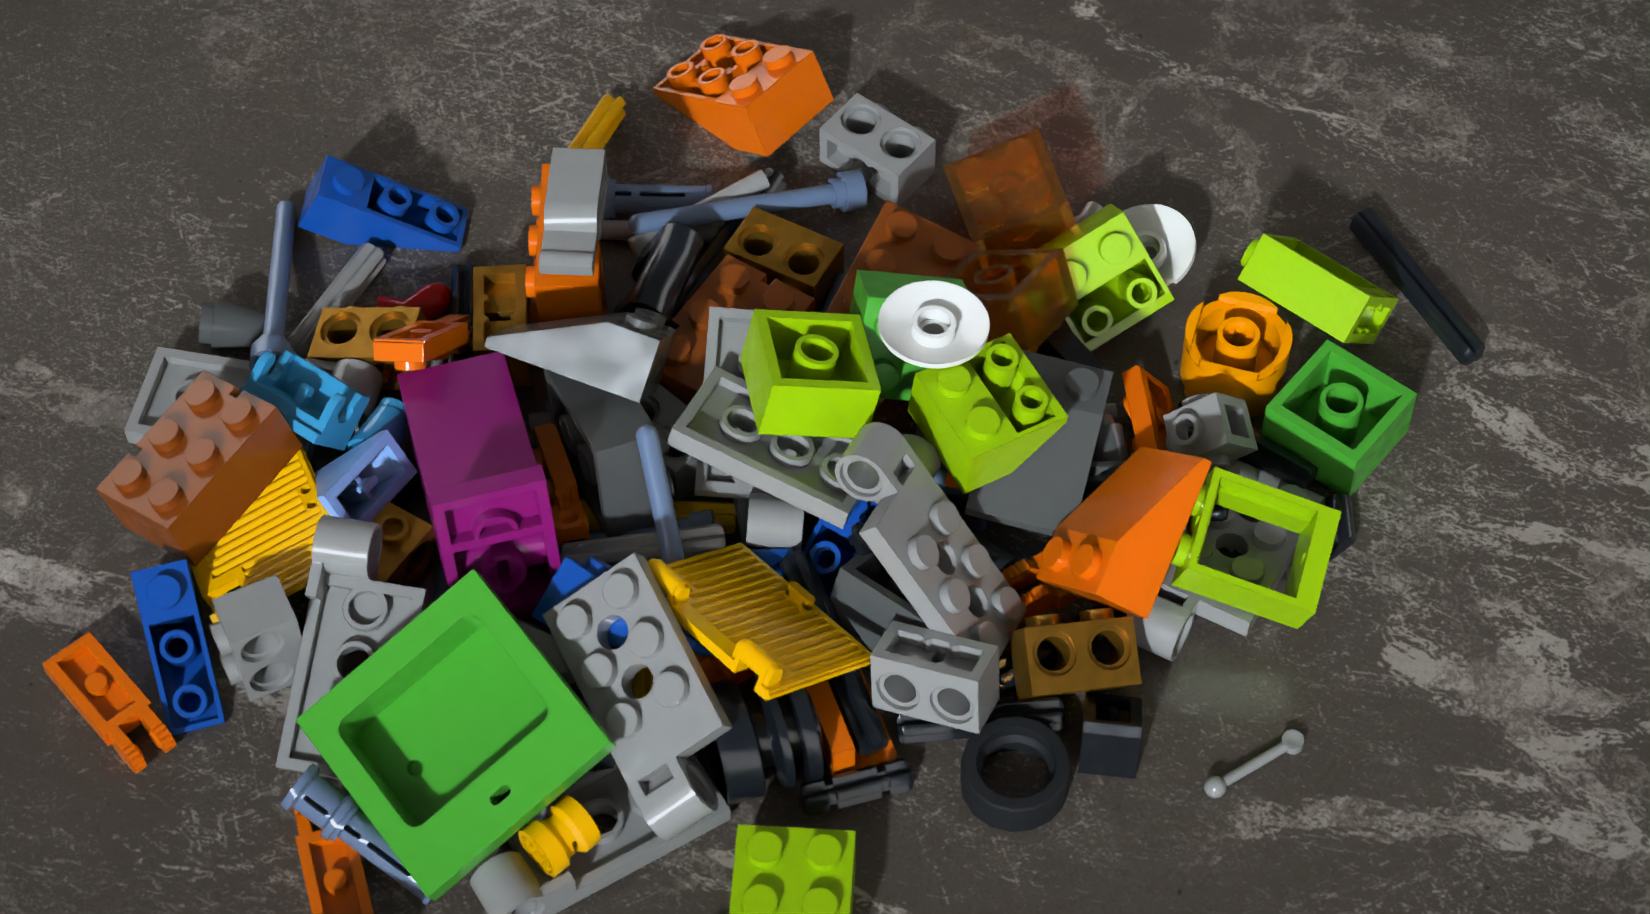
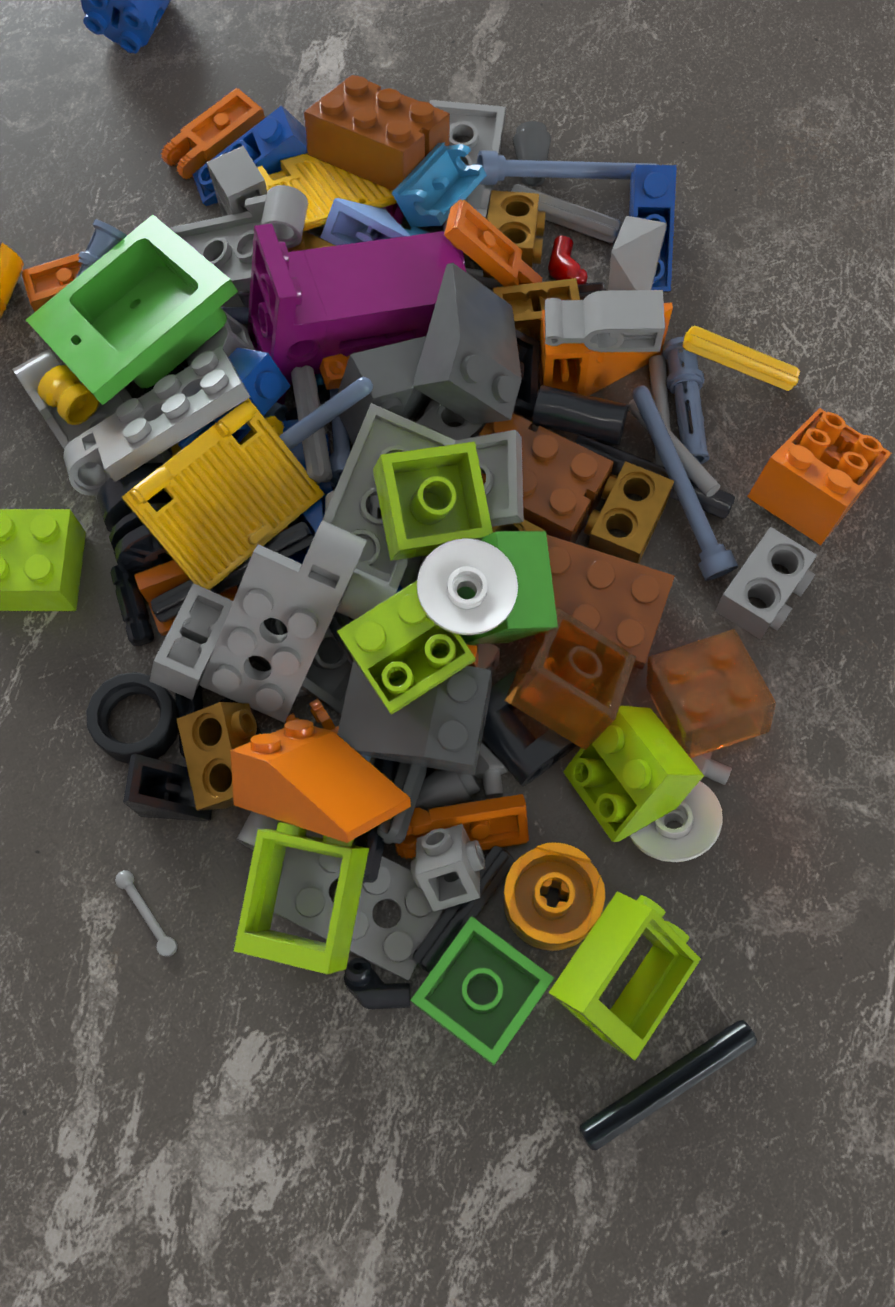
camera: 90 degrees right, 15 degrees up
none -> light grey slope [608,216,667,290]

